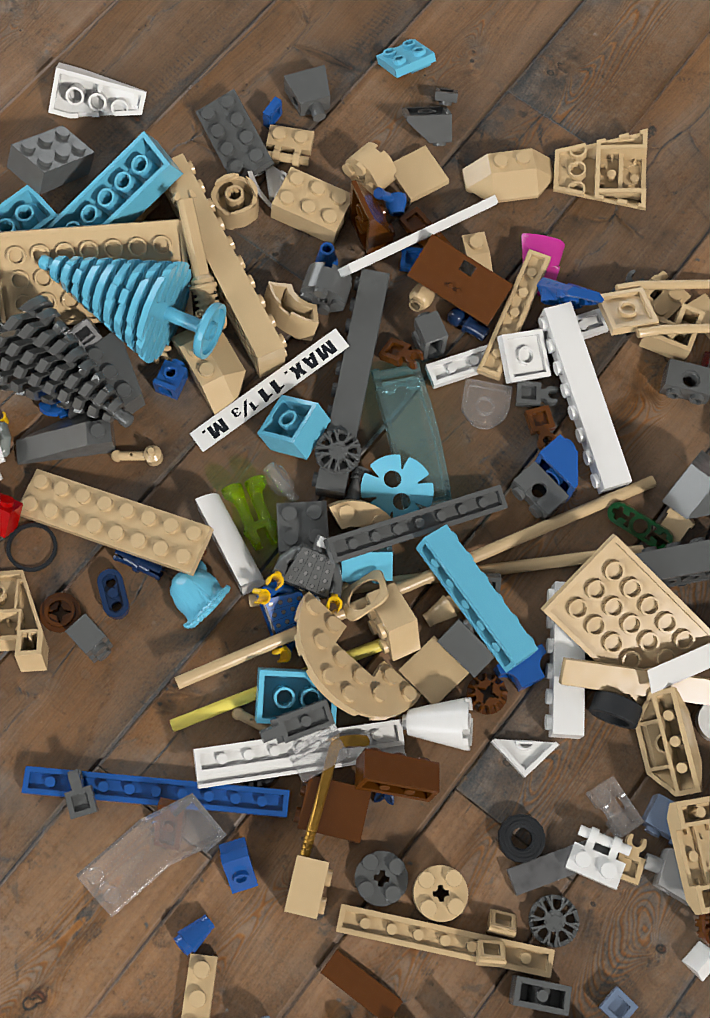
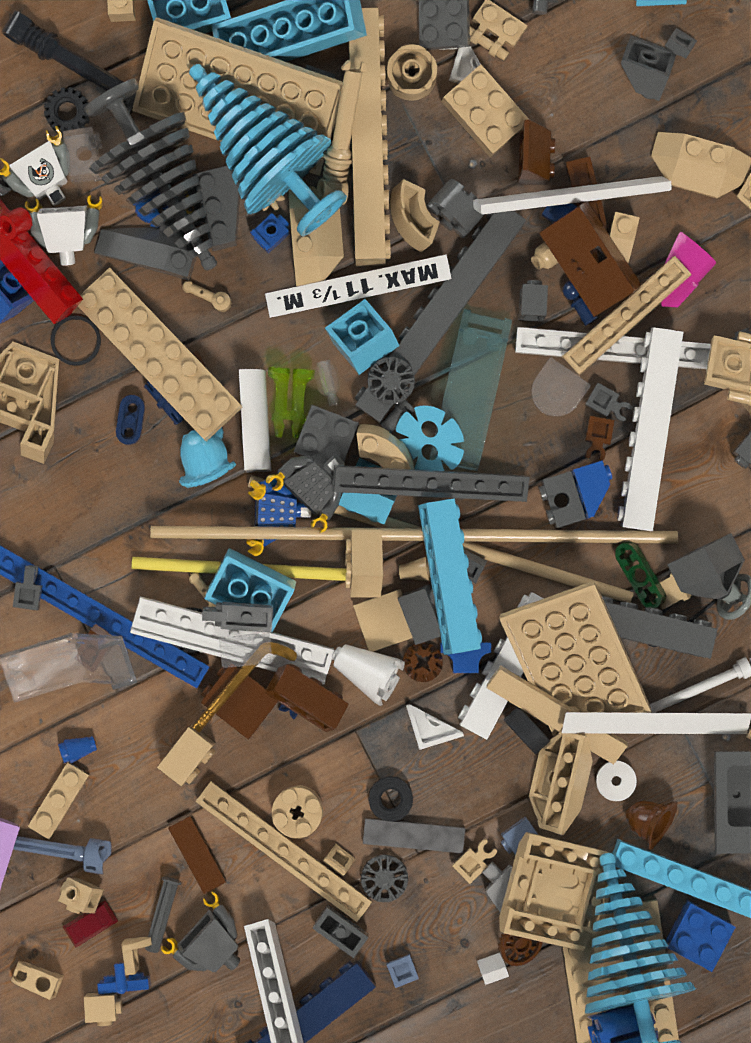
camera: 30 degrees right, 15 degrees up
reddish brown gear [39,592,81,634] -> none
dark grey brick [65,614,113,663] -> none
flat silver brick [70,316,103,349] -> none
blue brick [219,837,258,894] -> none
white sticker [247,171,272,208] -> none
tan plate [294,592,421,721] -> none
blue cone [315,242,339,268] -> none
tan piece [341,570,389,621] -> none
tan brick [342,142,397,195] -> none
dark grey plate [354,851,408,906] -> none
blue bar [374,187,407,216] -> none
reddish brown plate [379,337,424,369] -> none
tan tile [394,145,449,204] -> none
tan slope [476,940,507,968] -> none
white tile [497,329,552,384] -> none
blue slope [537,277,604,309] -> none
white plate [565,825,632,890] -> none
clear brick [585,776,644,838] -> none

